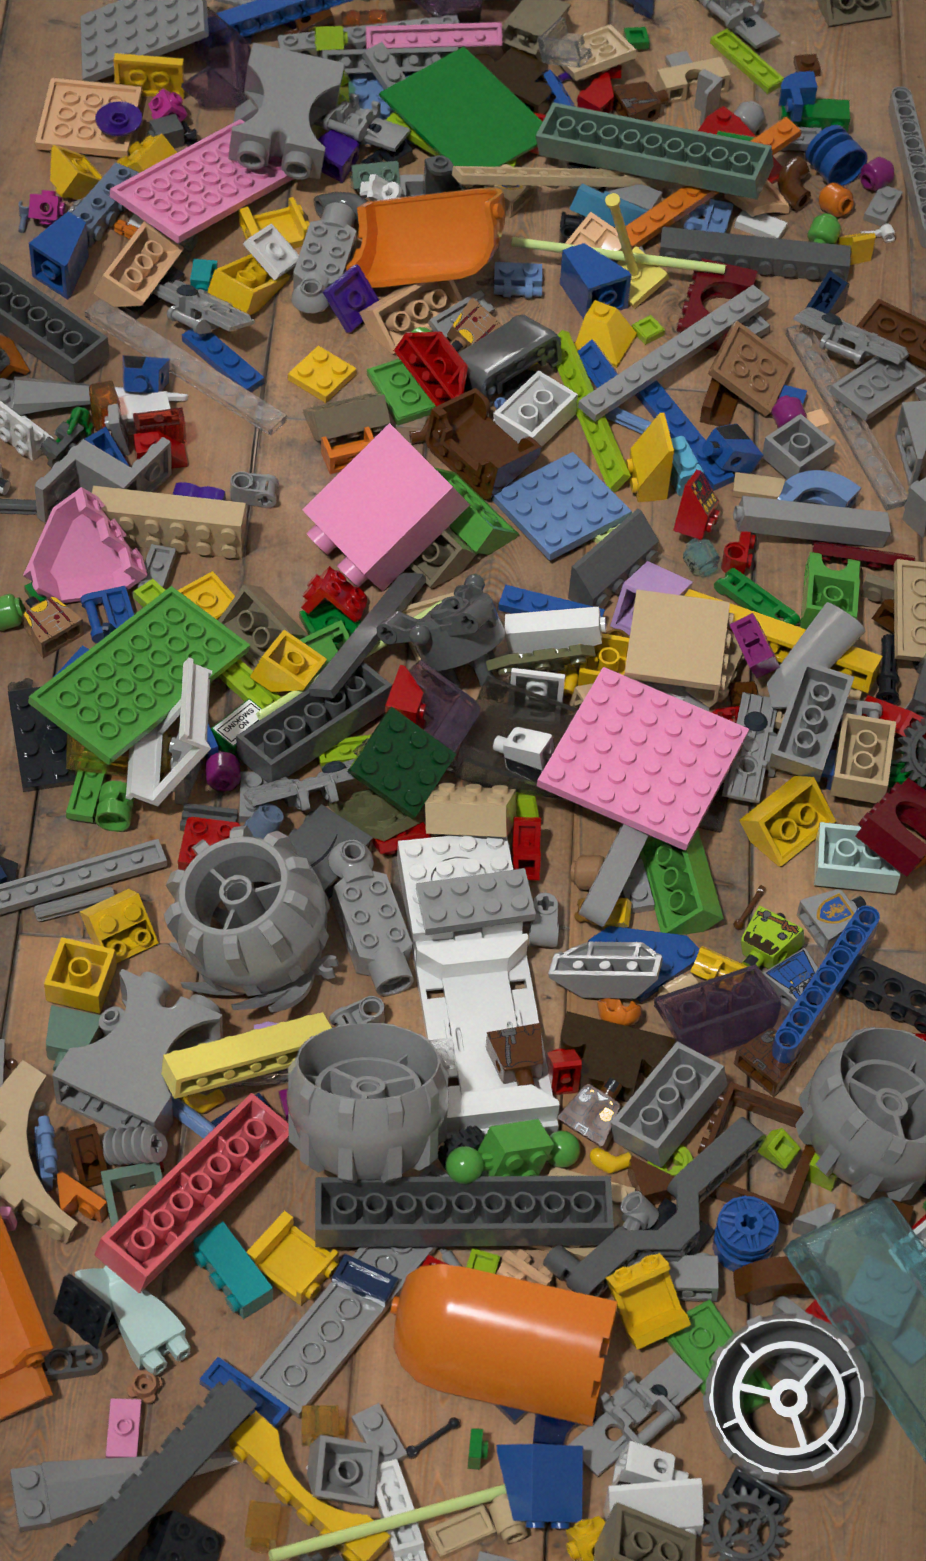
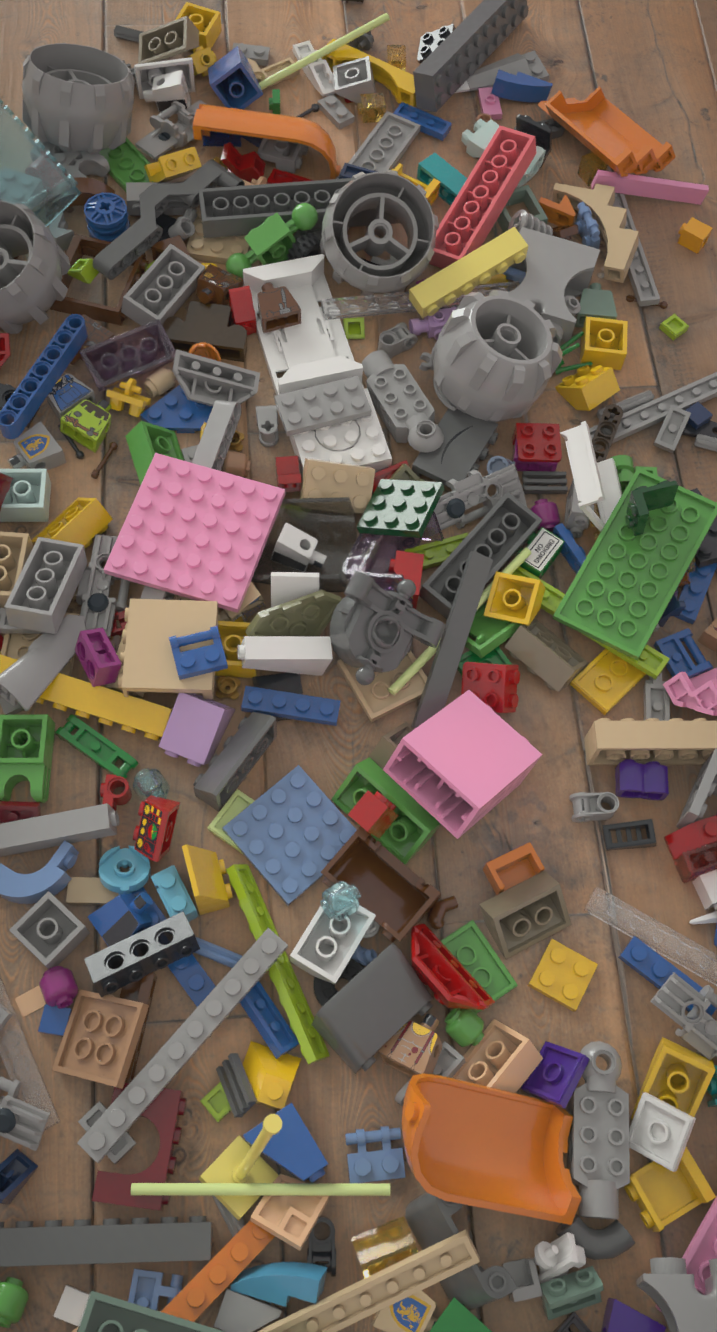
camera: 170 degrees right, 10 degrees up
none -> black brick [84,911,200,997]
none -> medium azure plate [98,845,151,895]
none -> blue plate [169,626,228,680]
none -> dark grey tile [216,1053,257,1118]
none -> clear light blue head [320,881,361,921]
none -> red brick [348,790,399,839]
none -> clear yellow brick [351,1216,418,1279]
none -> blue slope [491,70,553,103]
none -> green plant [555,331,593,375]
none -> dark brown beam [592,404,623,463]
none -> black slope [602,819,657,851]
none -> dark green bracket [625,480,679,536]
none -> light grey plate [653,405,691,453]

